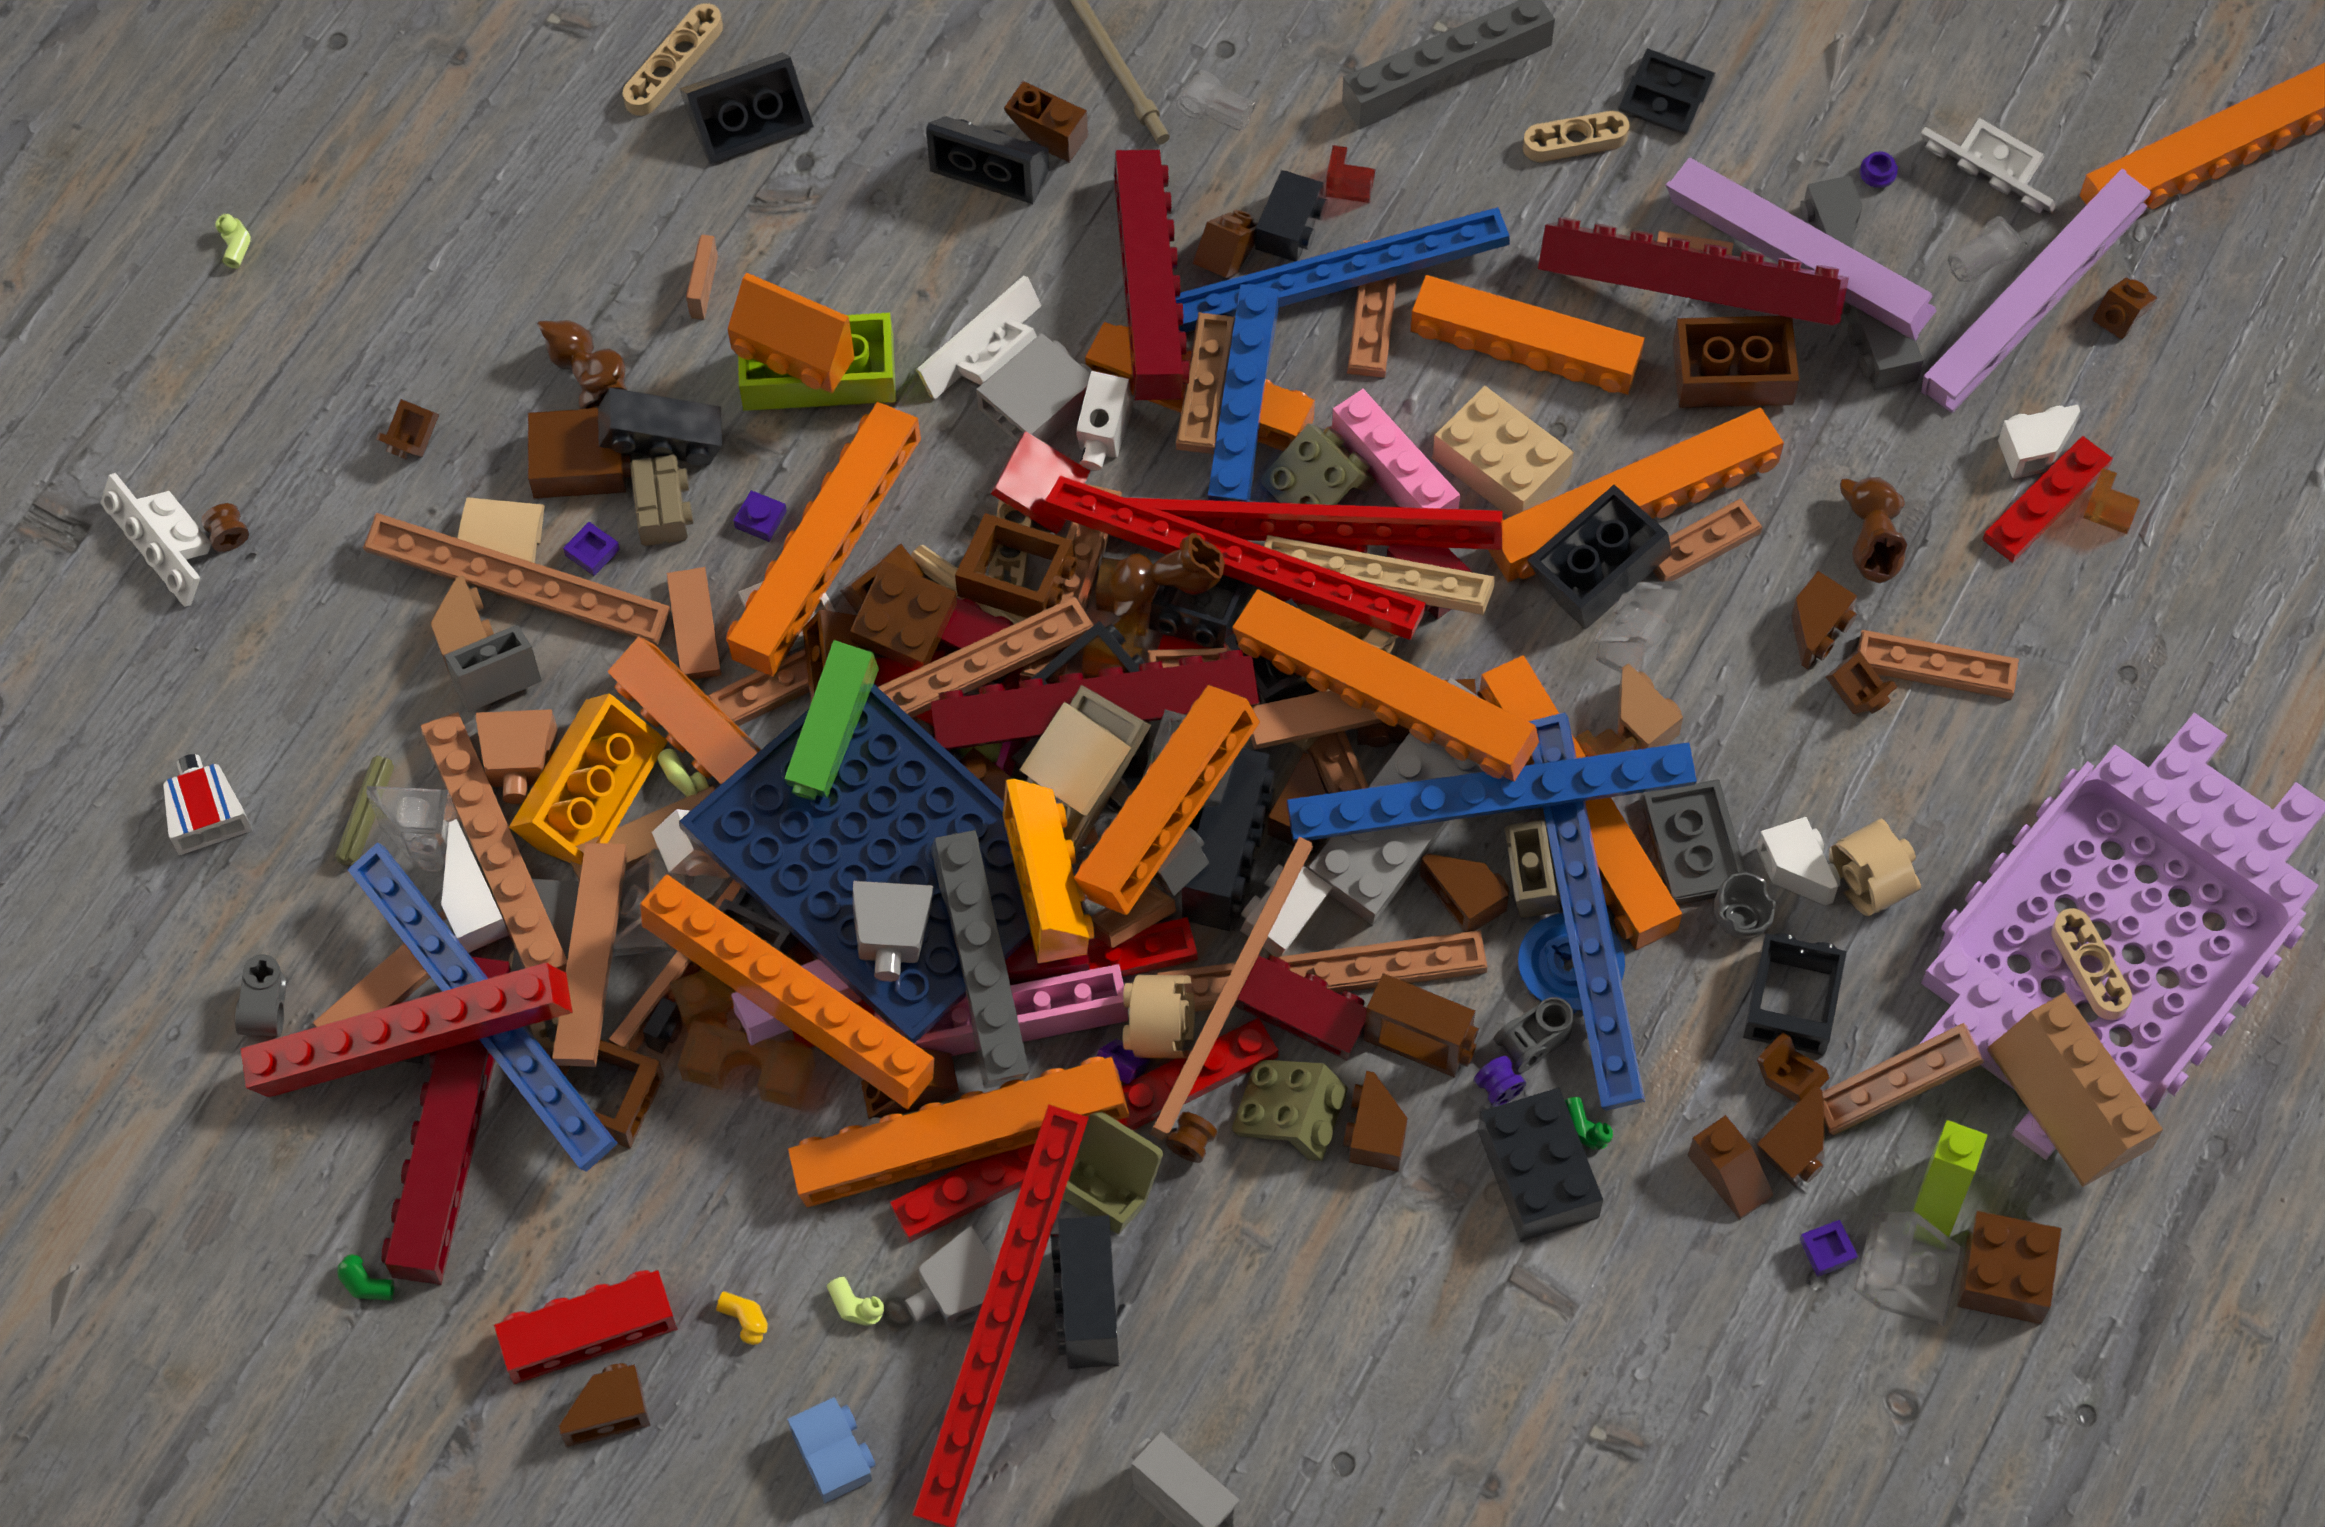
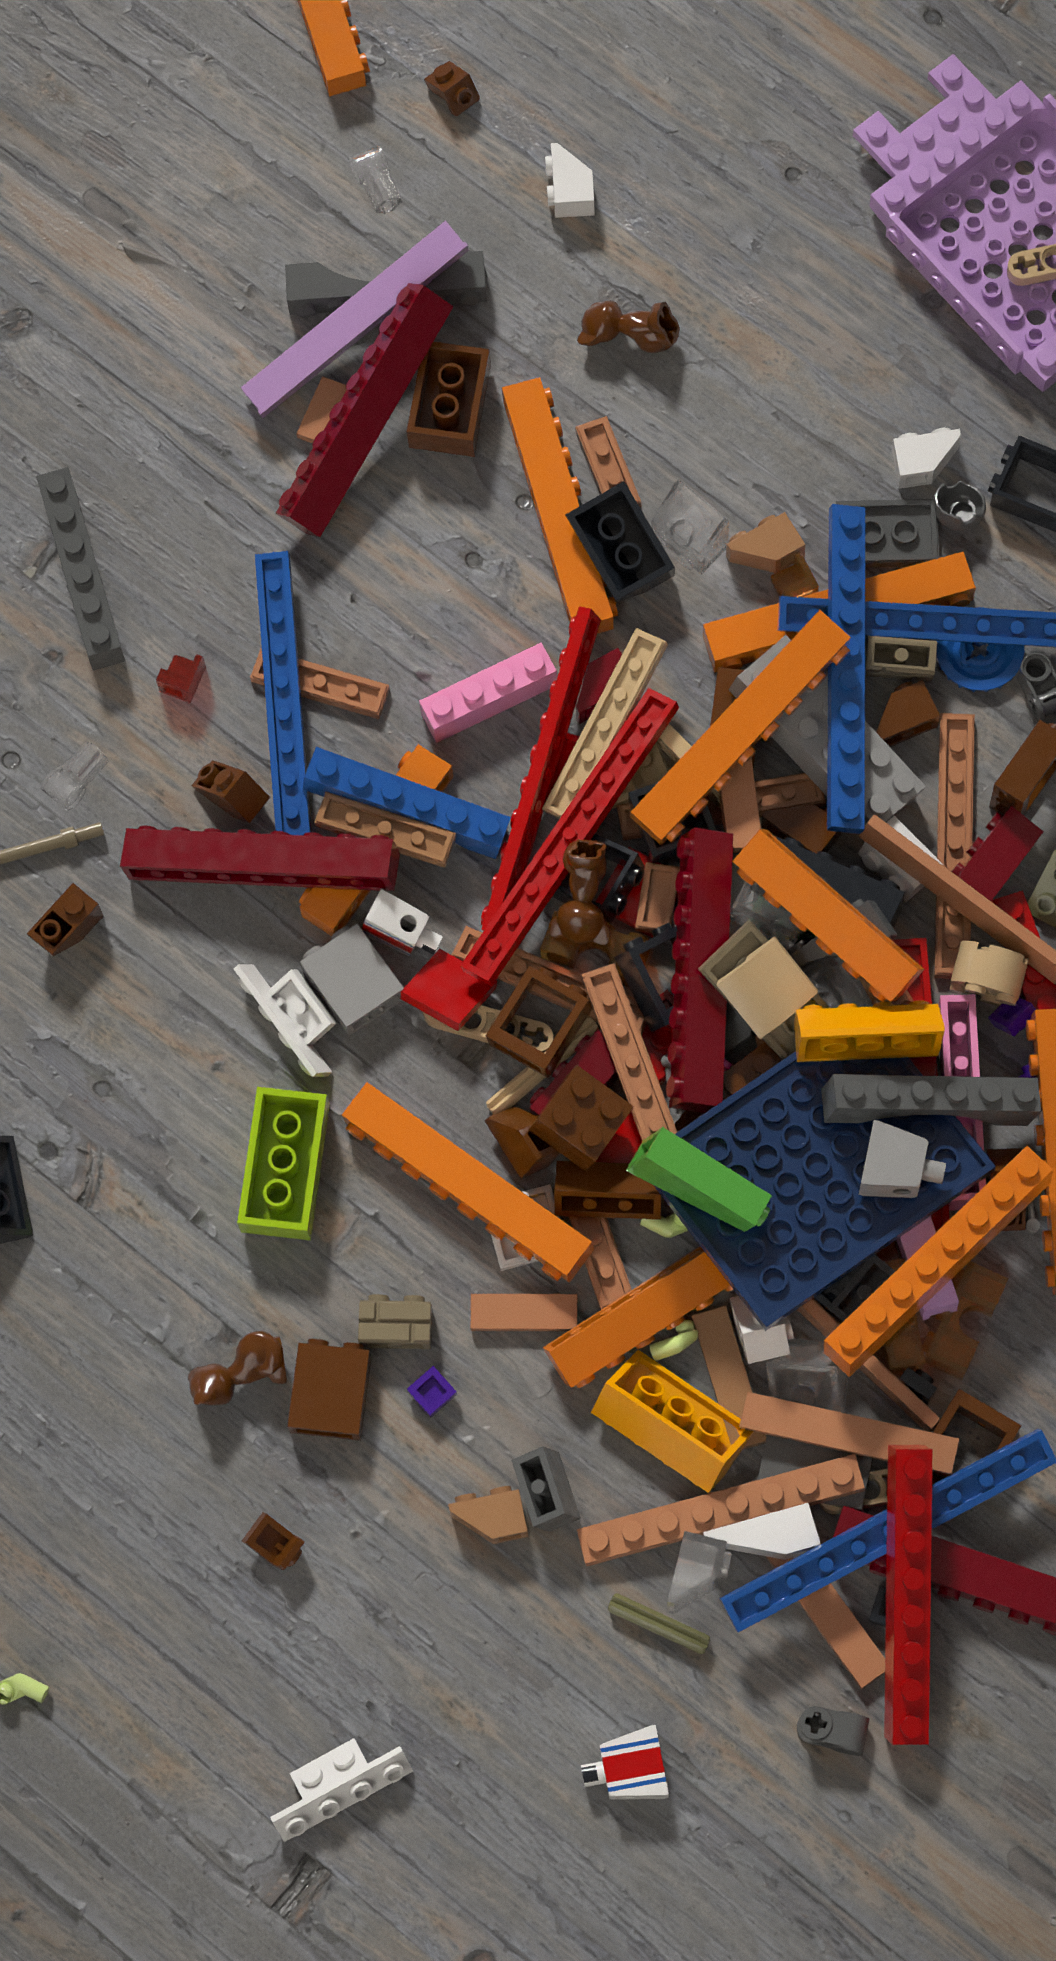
camera: 75 degrees left, 10 degrees up
reddish brown wheel [201,503,249,552] -> none
nougat tile [363,513,671,645] -> none
tan slope [458,498,545,563] -> none
nougat torso [476,709,557,804] -> none
black brick [598,388,722,465] -> none
nougat tile [686,235,718,320] -> none
orange slope [727,272,854,393] -> none
dark purple plate [733,490,787,542] -> none
black slope [926,116,1050,204] -> none
black brick [1255,169,1328,262] -> none
olive bracket [1261,423,1377,505] -> none
orange brick [1410,275,1645,395] -> none
tan brick [1432,386,1574,517] -> none
tan beam [1523,111,1629,162] -> none
black slope [1618,48,1716,135] -> none
reddish brown slope [1791,571,1857,669] -> none
reddish brown bracket [1826,651,1898,714] -> none
tan brick [1829,819,1921,916] -> none
nougat tile [1857,630,2019,699] -> none
dark purple plate [1860,151,1898,188] -> none
white bracket [1921,118,2056,214] -> none
lavender tile [1921,168,2151,413] -> none
red plate [1982,435,2113,563] -> none
clear orange panel [2083,468,2140,534] -> none

